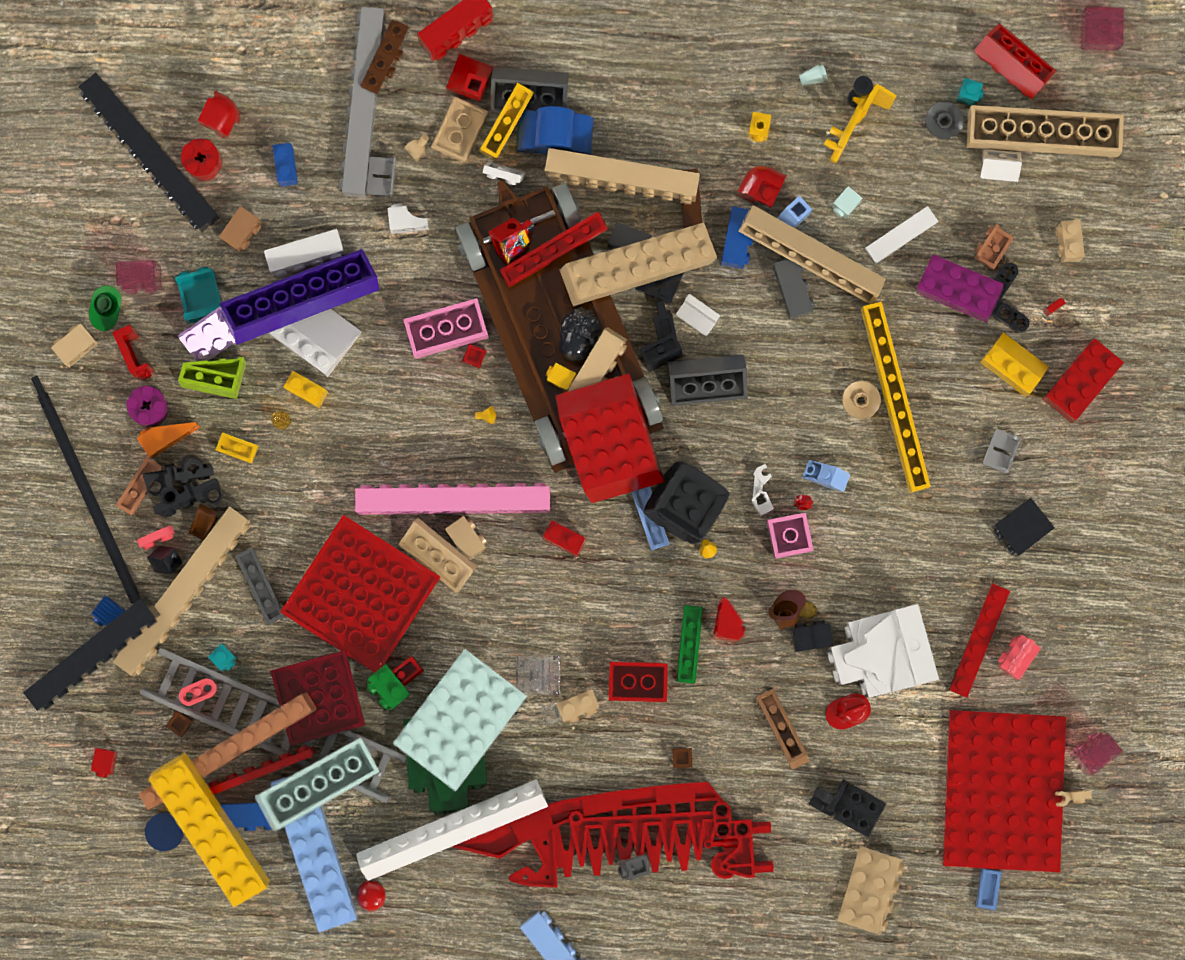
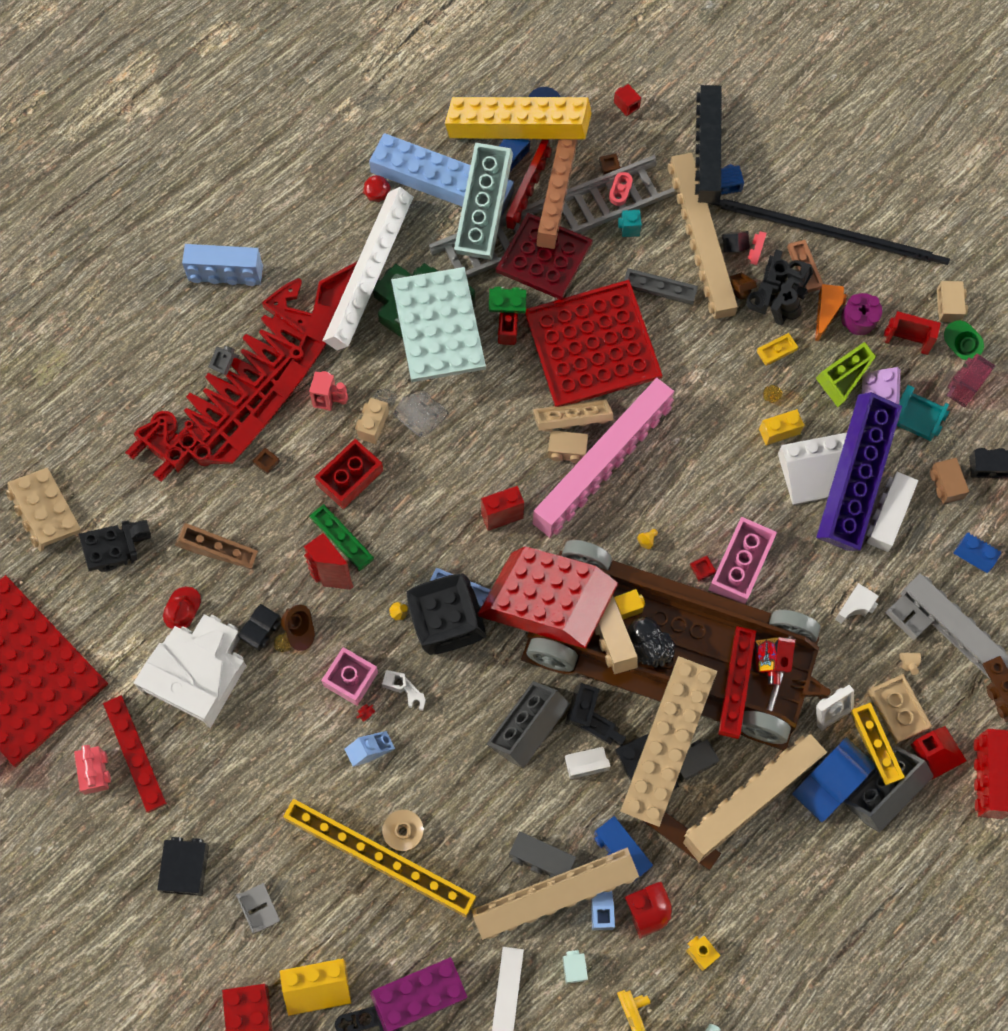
camera: 130 degrees right, 15 degrees down
none -> coral brick [309,371,348,411]

